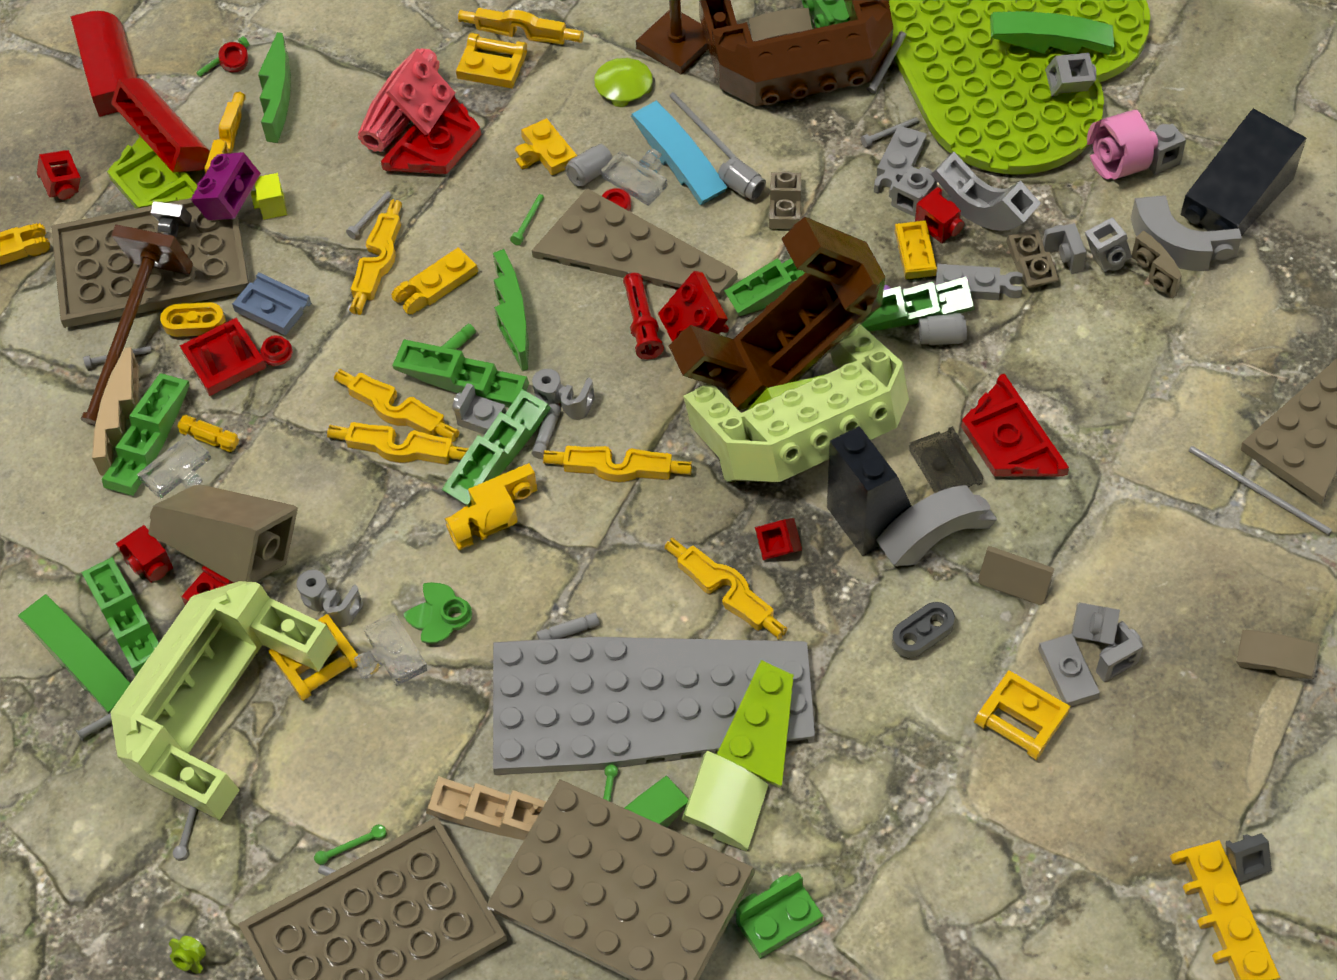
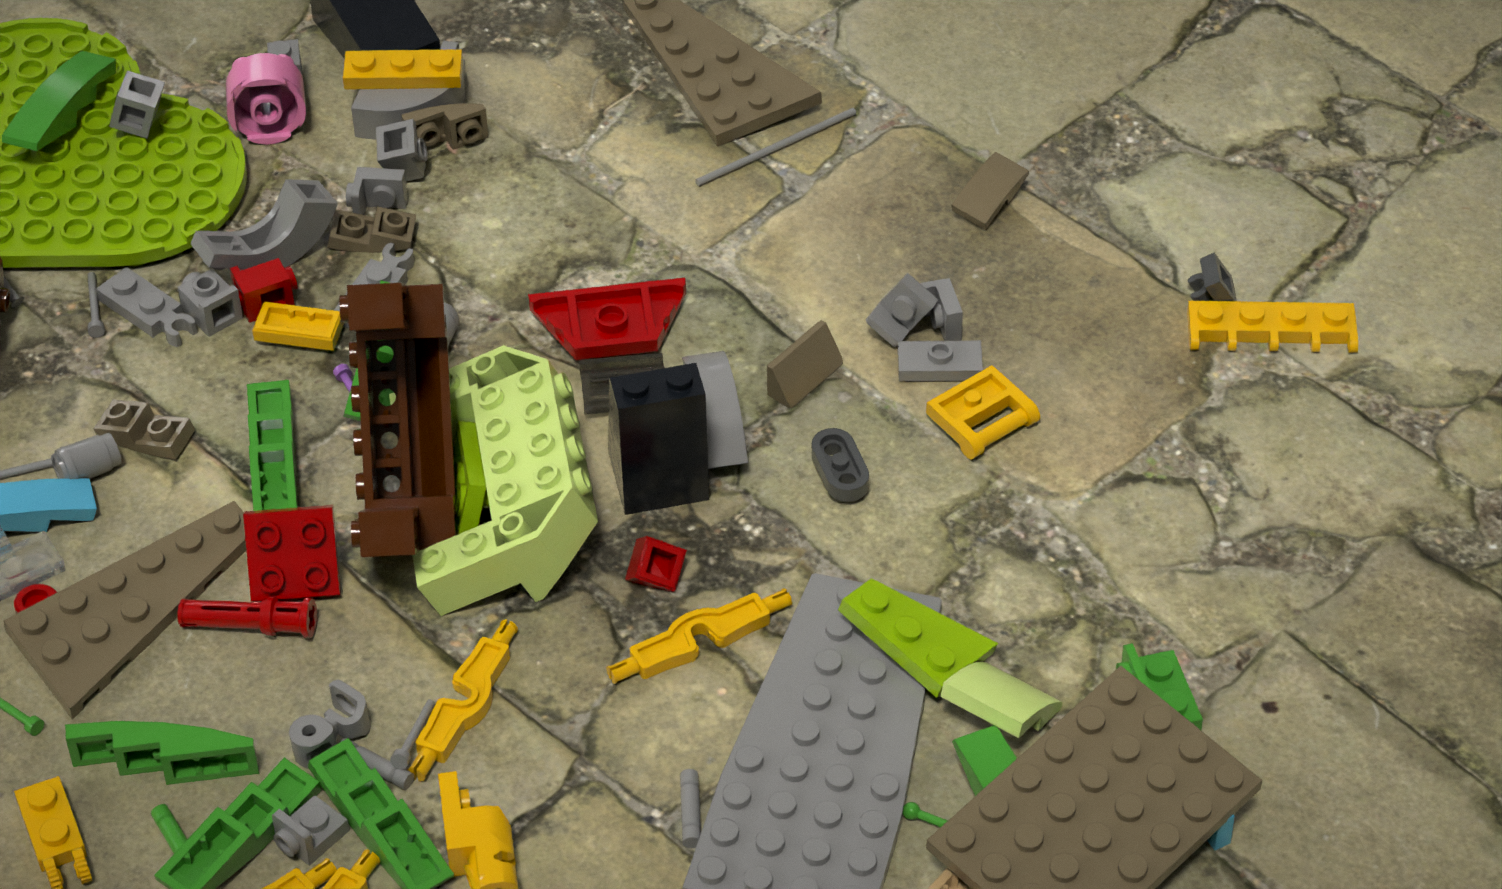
camera: 75 degrees left, 10 degrees down
none -> yellow plate [343,49,463,89]
none -> light grey piece [390,699,435,769]

